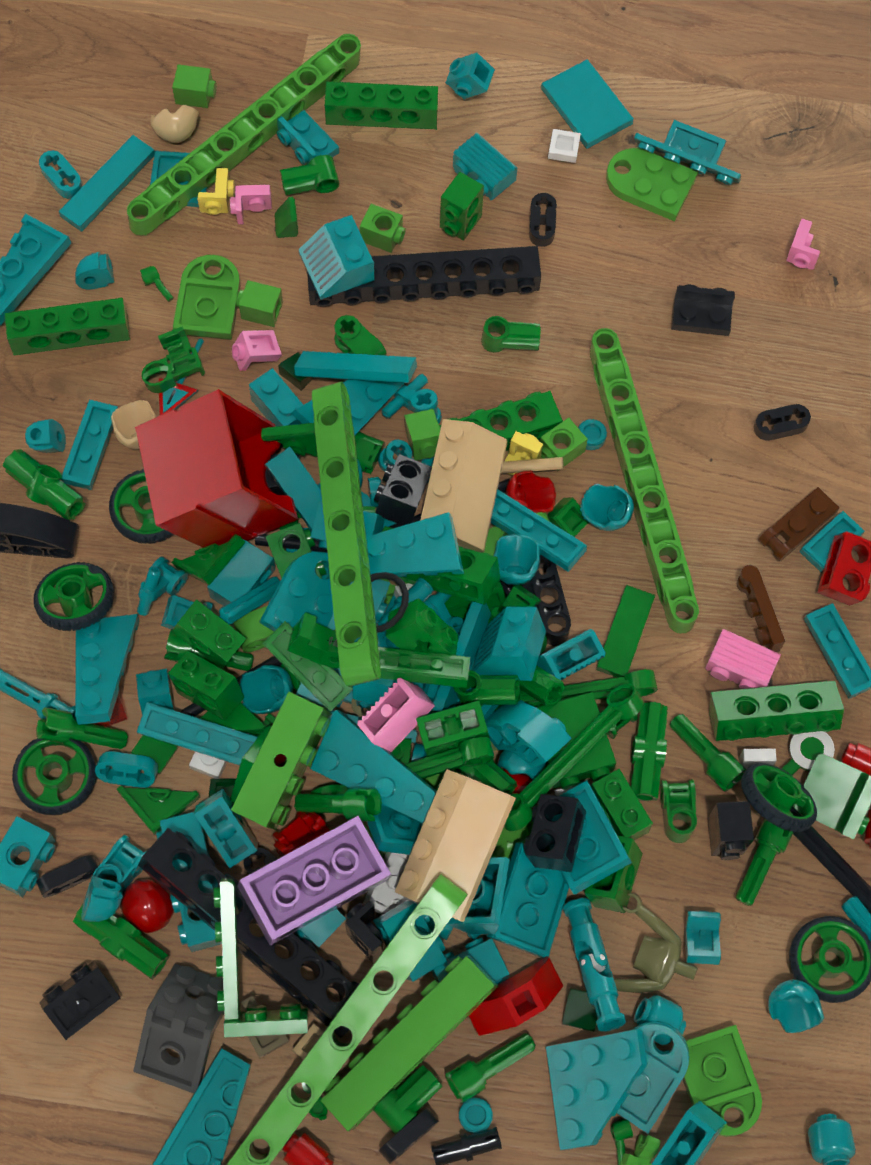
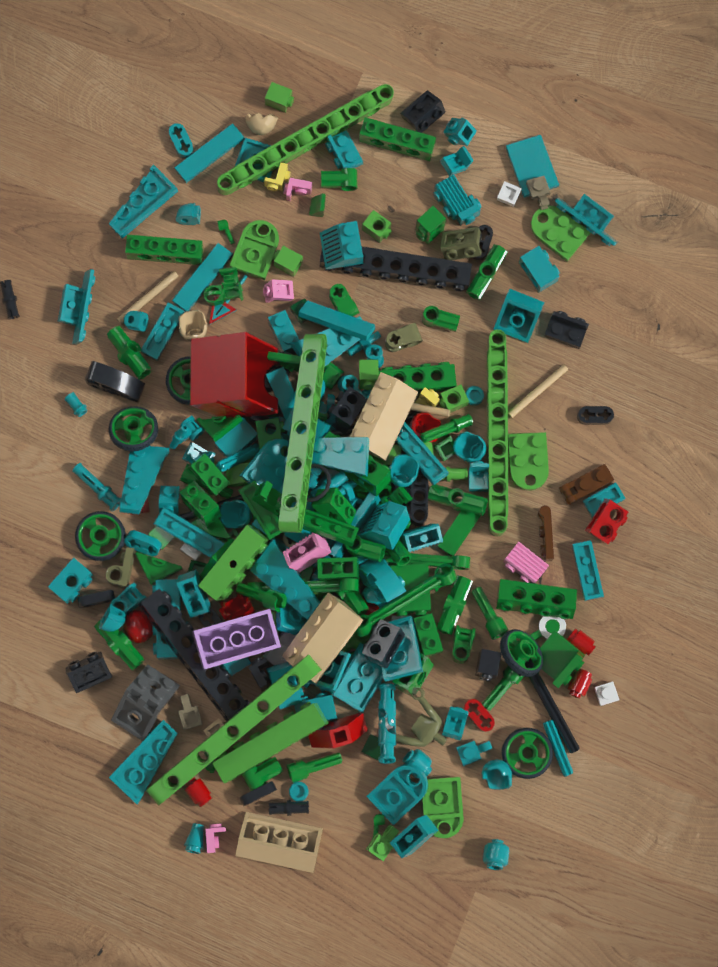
camera: 10 degrees right, 10 degrees up
green piece [36,707,128,749] -> none
bracket [214,879,308,1038] -> none
teal plate [546,1029,647,1150] -> none
white plate [739,749,777,769] -> none
bright pink bracket [786,219,820,270] -> none
none -> olive plate [106,547,136,589]
none -> tan bar [117,271,179,324]
none -> teal tile [172,243,233,312]
none -> olive piece [385,323,423,352]
none -> black bracket [400,90,446,133]
none -> green axle [420,414,473,443]
none -> green piece [428,484,488,516]
none -> teal bracket [440,146,473,176]
none -> olive bracket [441,227,482,260]
none -> bright green pin [442,467,468,482]
none -> teal plate [456,741,492,766]
none -> teal bracket [457,194,482,226]
none -> red beam [464,699,495,732]
none -> green piece [466,244,508,300]
none -> teal bracket [468,461,489,492]
none -> teal slope [494,289,545,343]
none -> tan bar [508,364,568,418]
none -> bright green plate [508,432,549,491]
none -> teal brick [519,246,560,293]
none -> dark tan plate [526,176,550,210]

